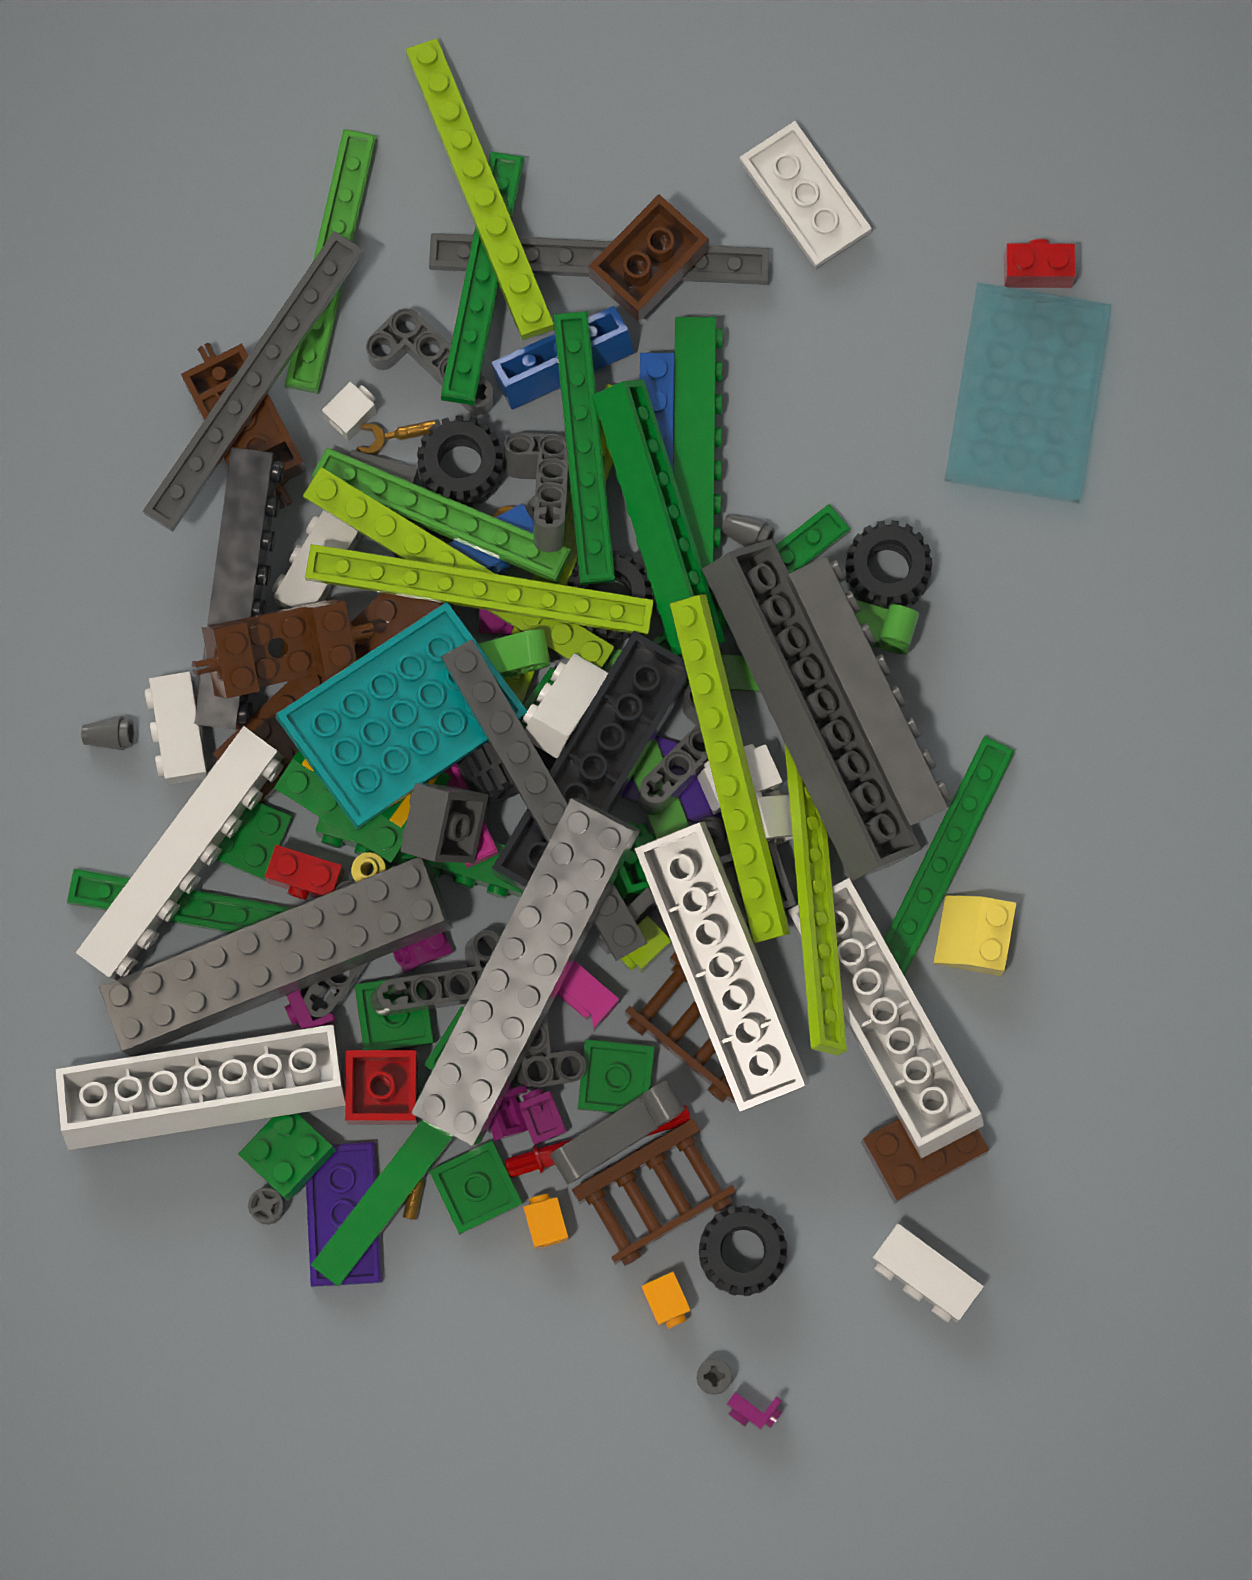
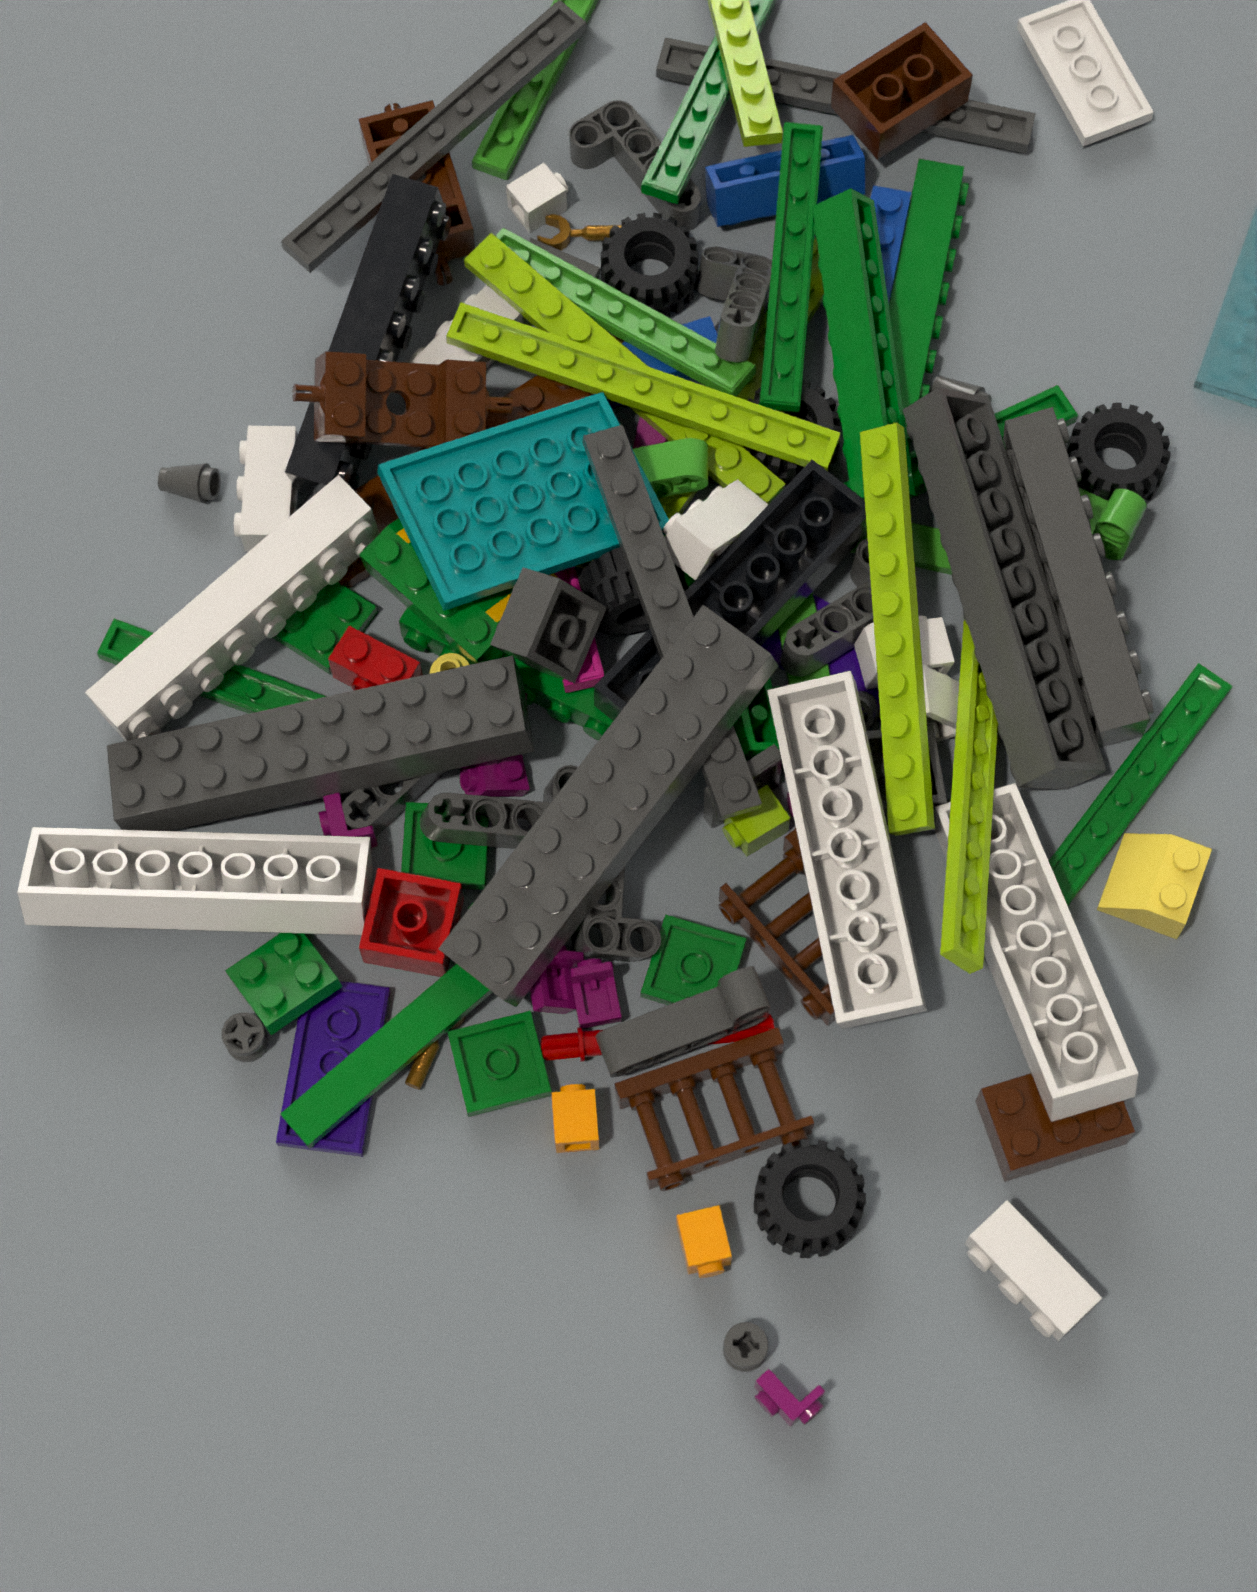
camera: 10 degrees right, 10 degrees down
dark pink window [557,960,619,1032] -> none

